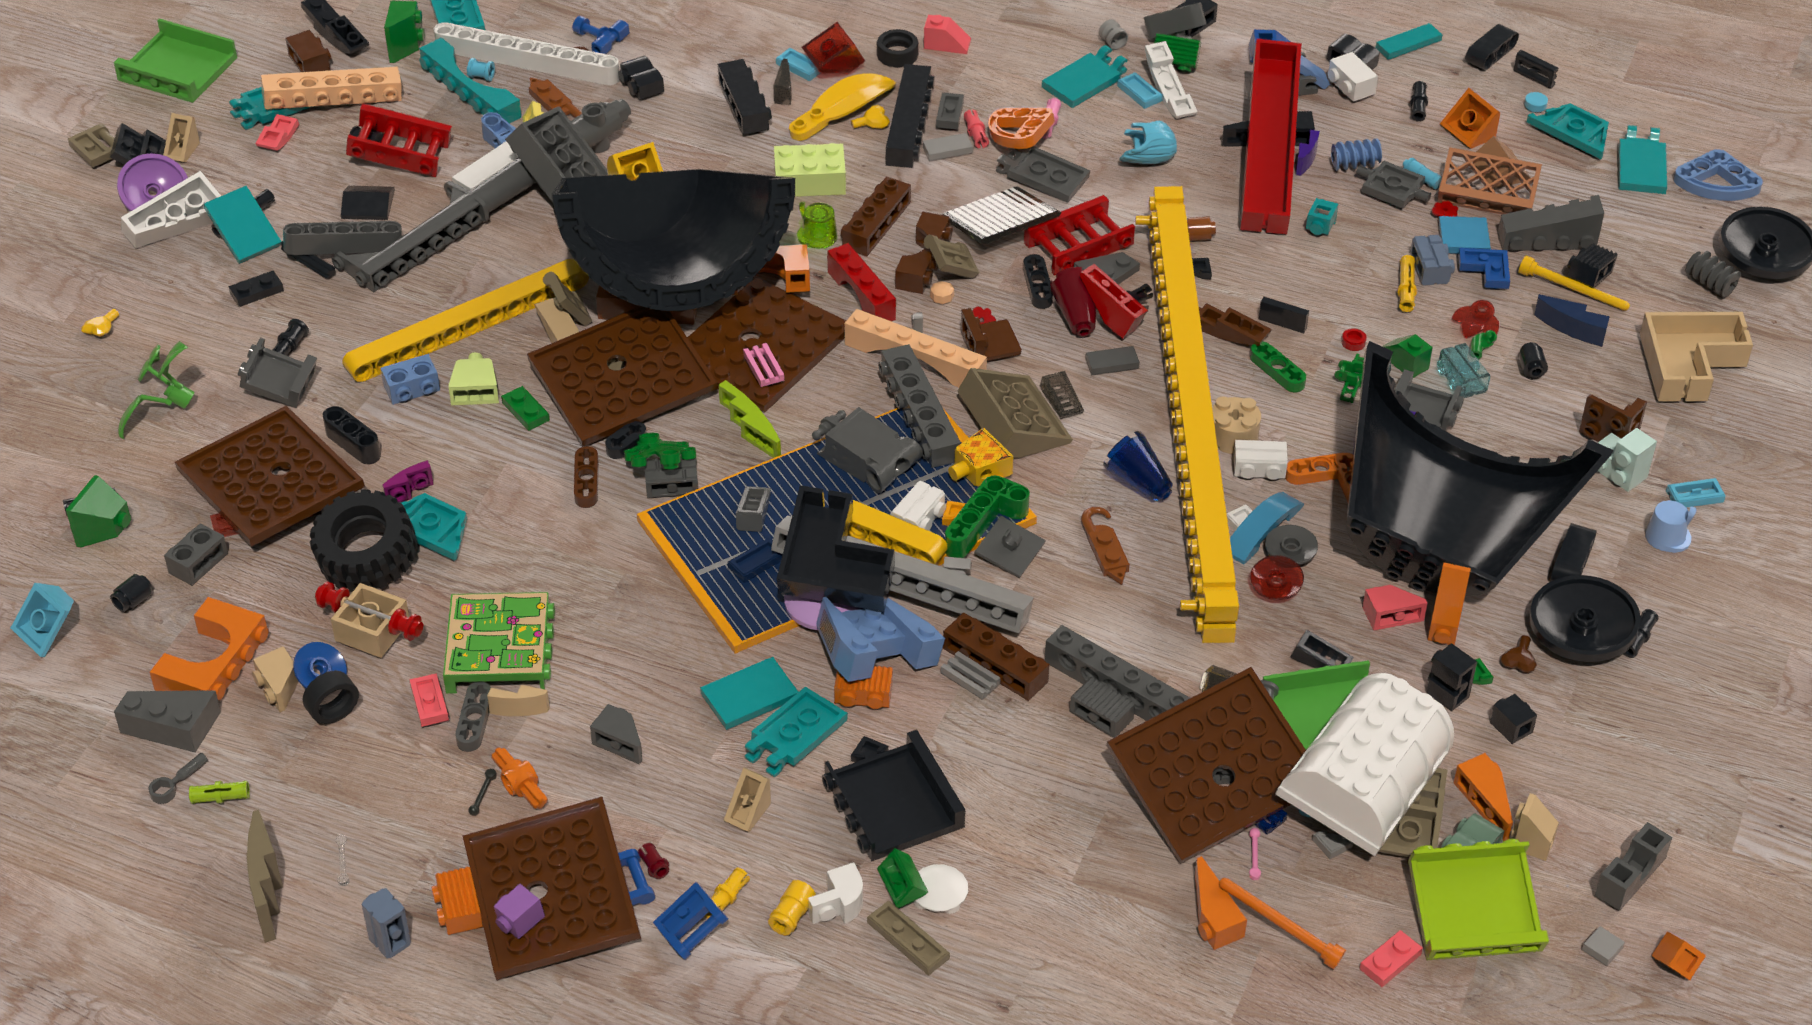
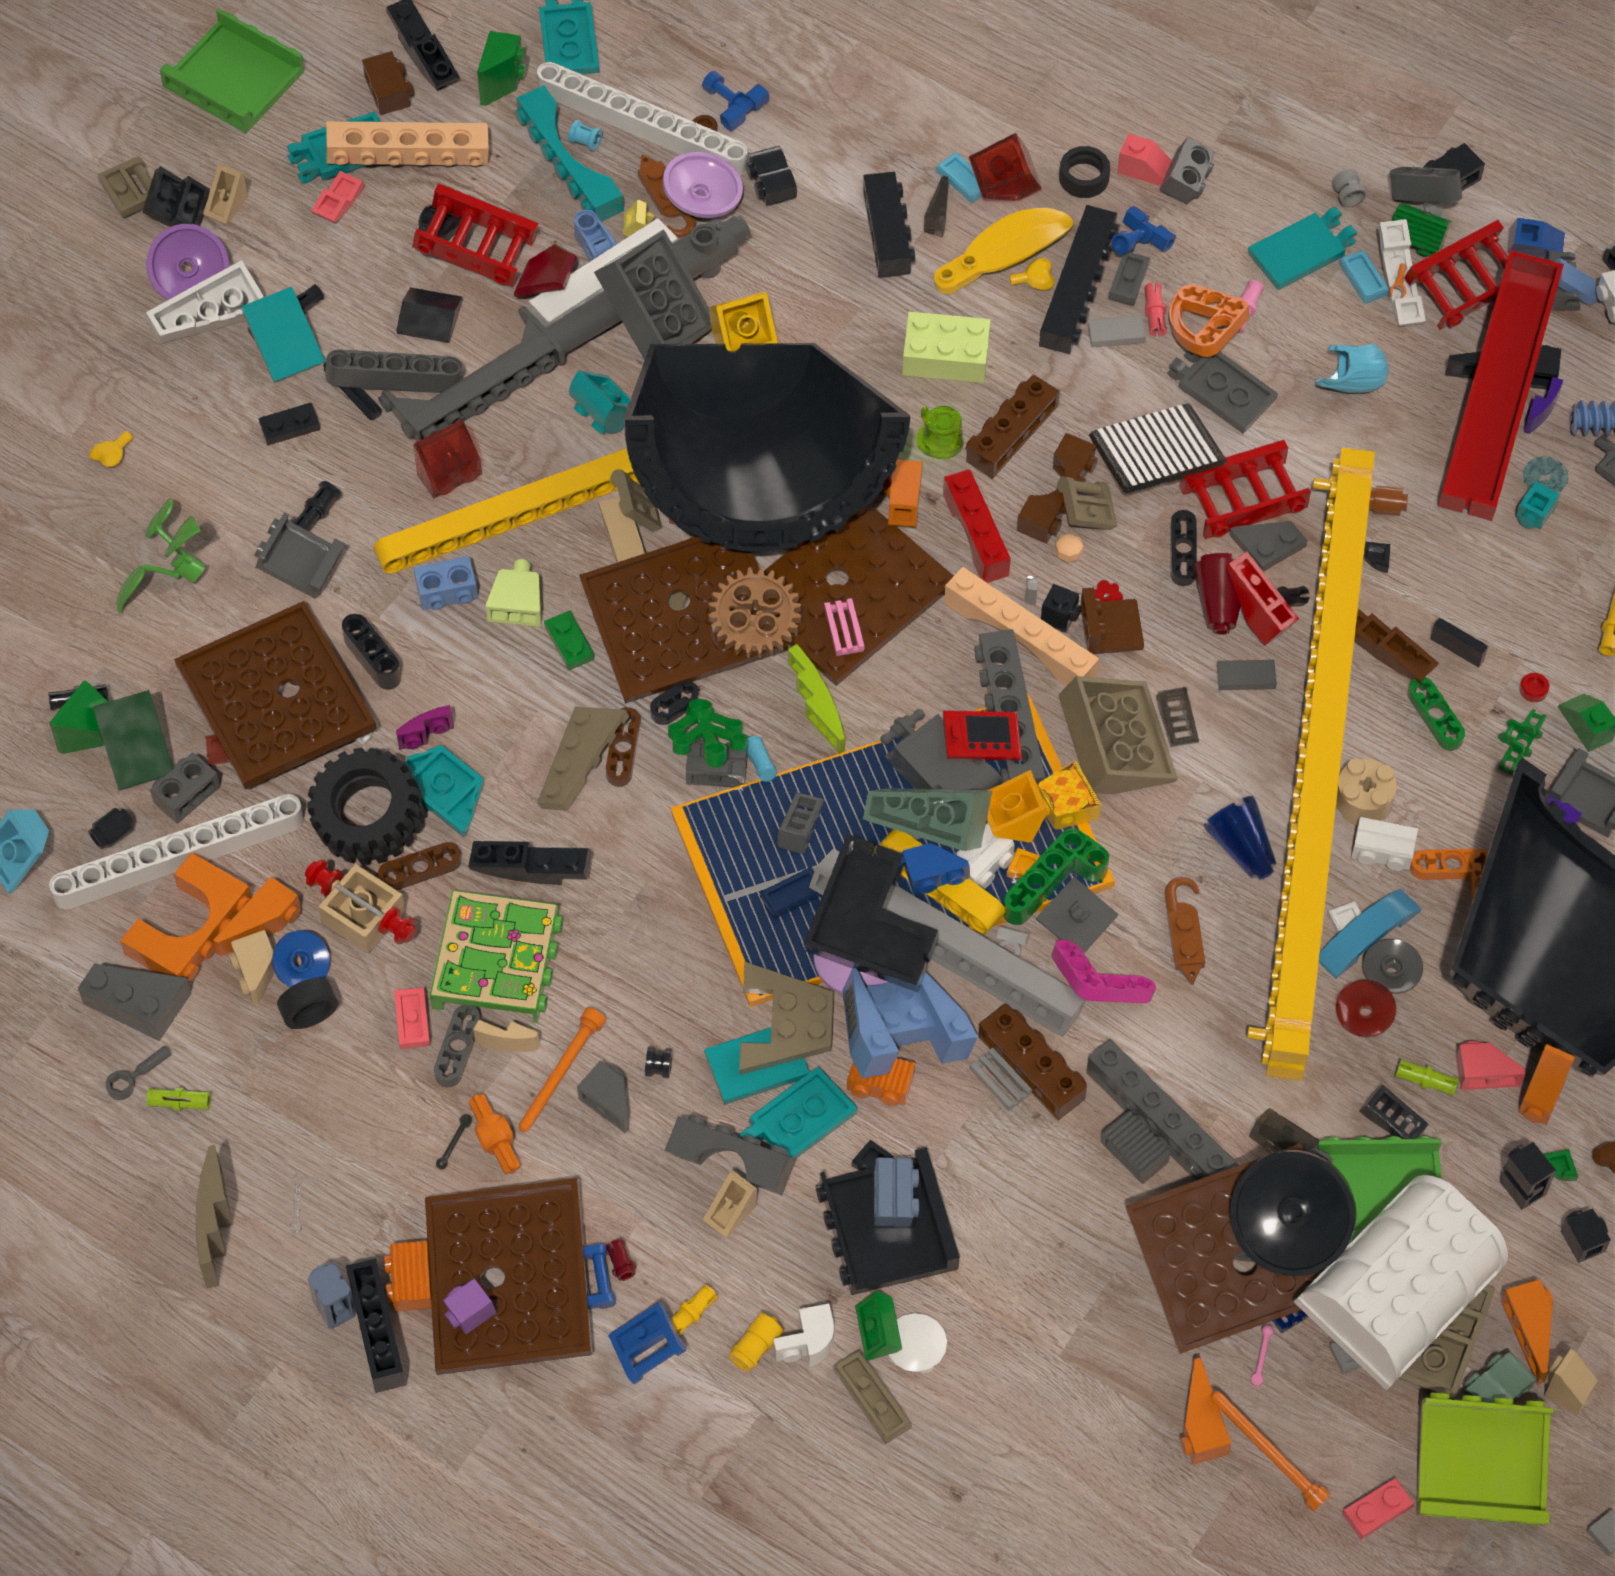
camera: 10 degrees right, 15 degrees up
none -> white beam [49,794,304,910]
none -> dark green tile [93,690,173,790]
none -> orange slope [213,877,301,956]
none -> black brick [346,1258,406,1393]
none -> reddish brown beam [378,842,461,891]
none -> clear red slope [413,420,482,499]
none -> black slope [468,841,591,885]
none -> dark red tile [513,244,577,297]
none -> orange piece [519,1007,606,1132]
none -> dark tan wing [537,706,629,811]
none -> teal brick [569,370,631,434]
none -> black wheel [645,1047,673,1079]
none -> lavender dish [663,152,743,218]
none -> dark grey arch [665,1115,795,1196]
none -> medium nougat gear [708,567,801,658]
none -> dark tan wing [739,962,833,1075]
none -> medium azure piece [747,736,777,782]
none -> sand green wedge [863,788,992,851]
none -> sand blue brick [874,1158,919,1227]
none -> blue slope [902,843,970,894]
none -> red container [943,710,1022,761]
none -> light orange slope [987,770,1048,843]
none -> black brick [1041,583,1082,633]
none -> dark pink beam [1051,939,1156,1003]
none -> blue bar [1111,206,1176,255]
none -> dark grey brick [1159,137,1215,205]
none -> black dish [1230,1150,1357,1276]
none -> orange hand [1388,263,1406,298]
none -> lime pin [1395,1059,1459,1096]
none -> red fence [1404,219,1508,330]
none -> clear light blue gear [1523,456,1568,493]

